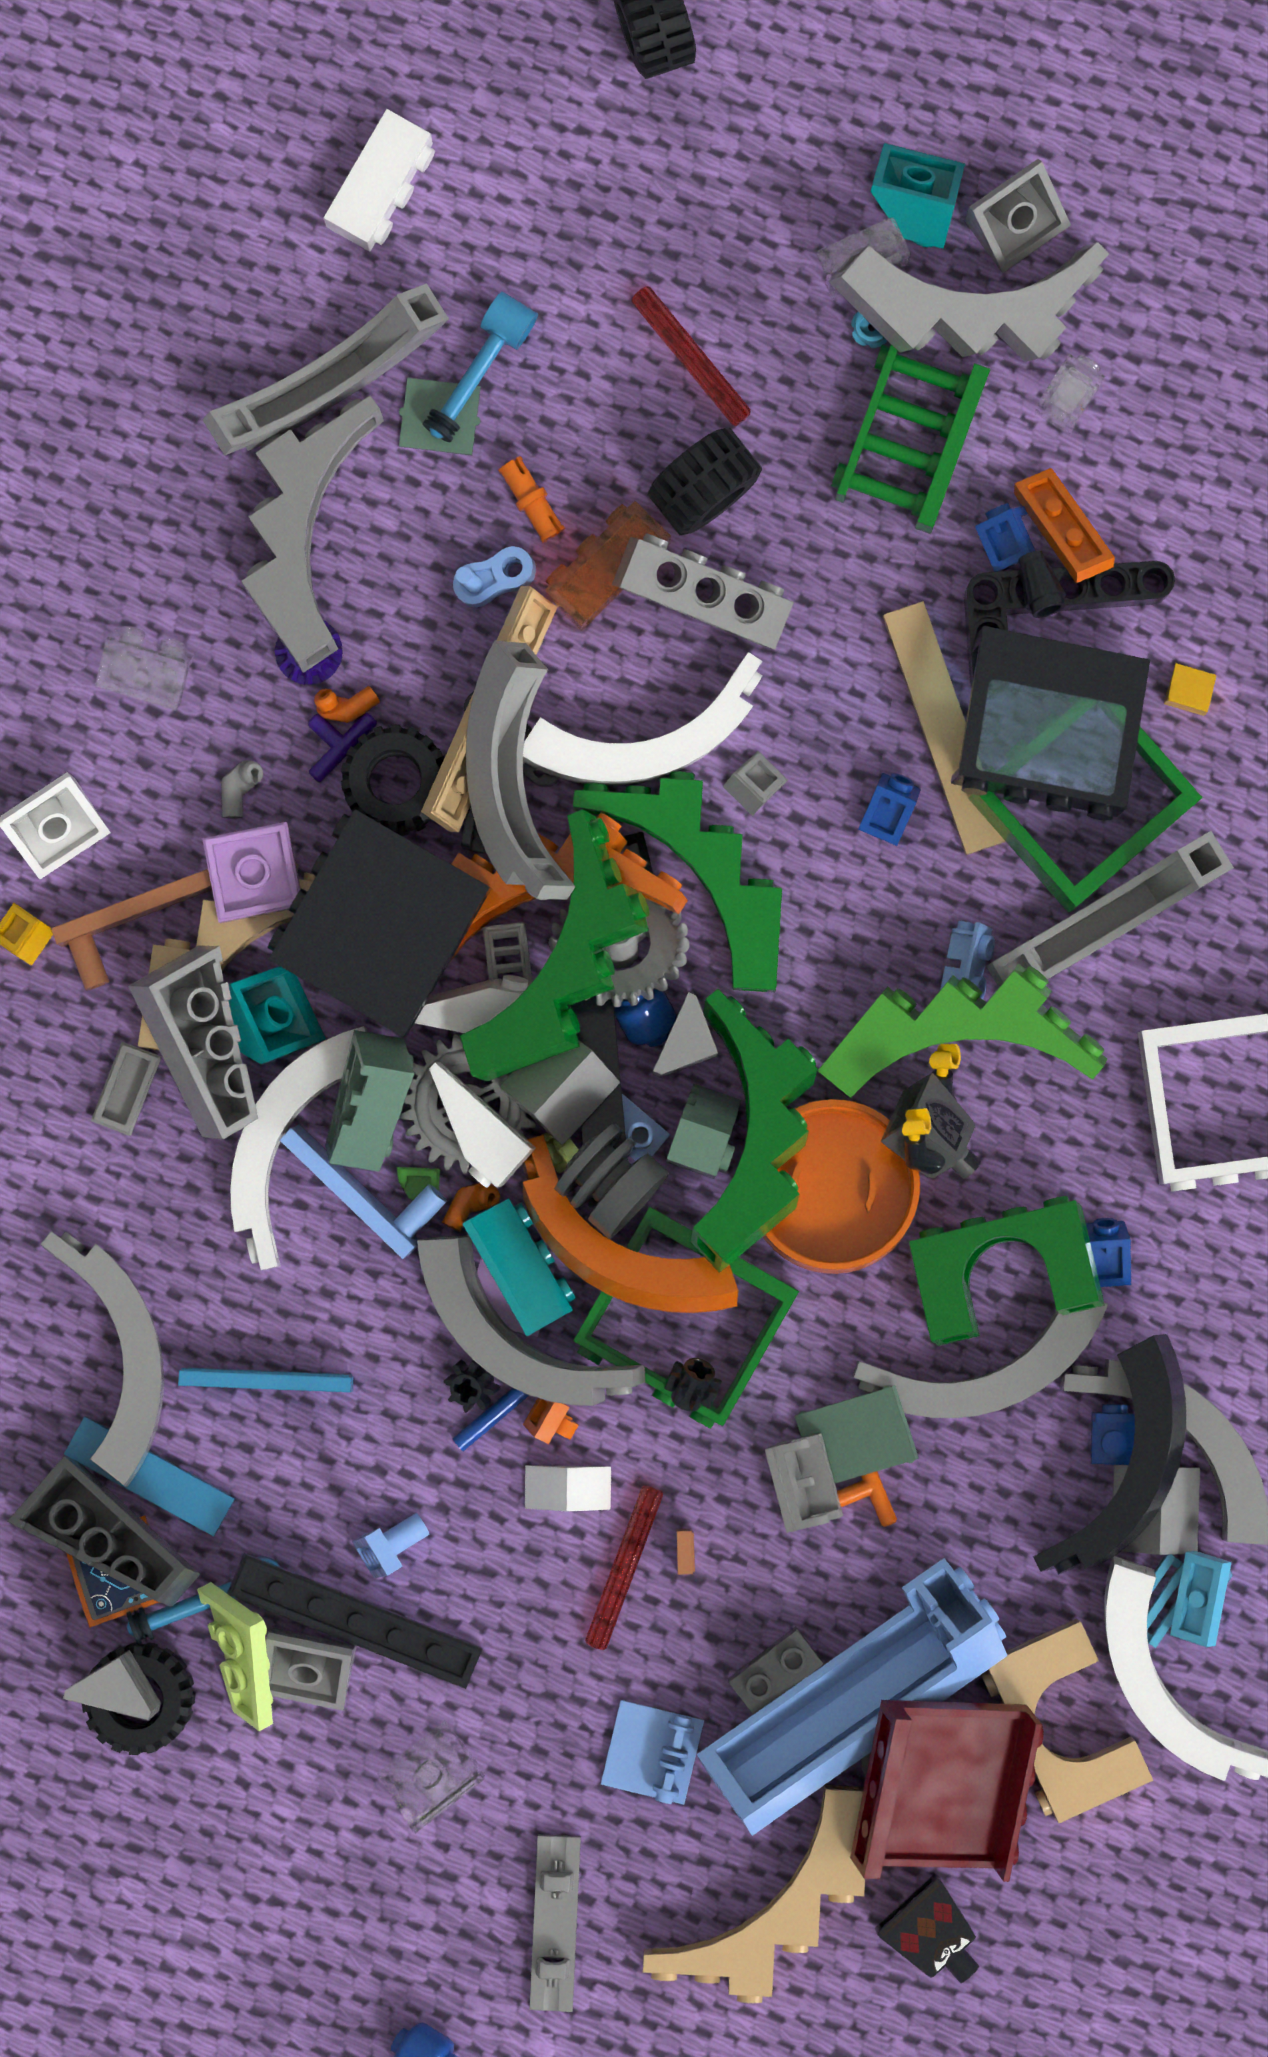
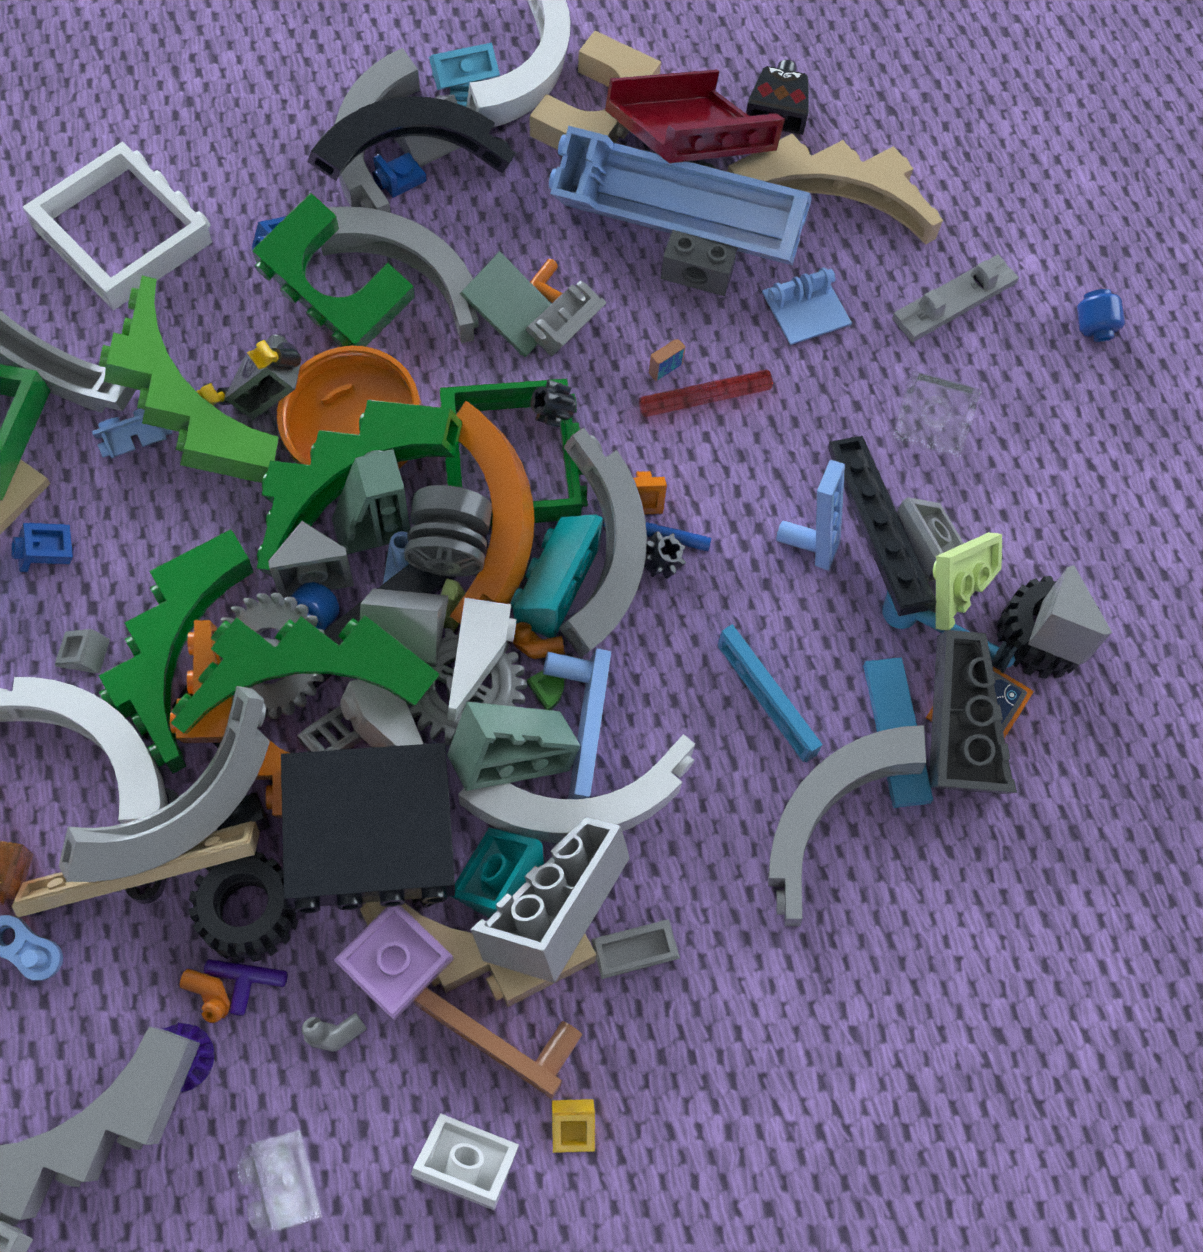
camera: 135 degrees left, 20 degrees down
white slope [525,1465,611,1511] -> none

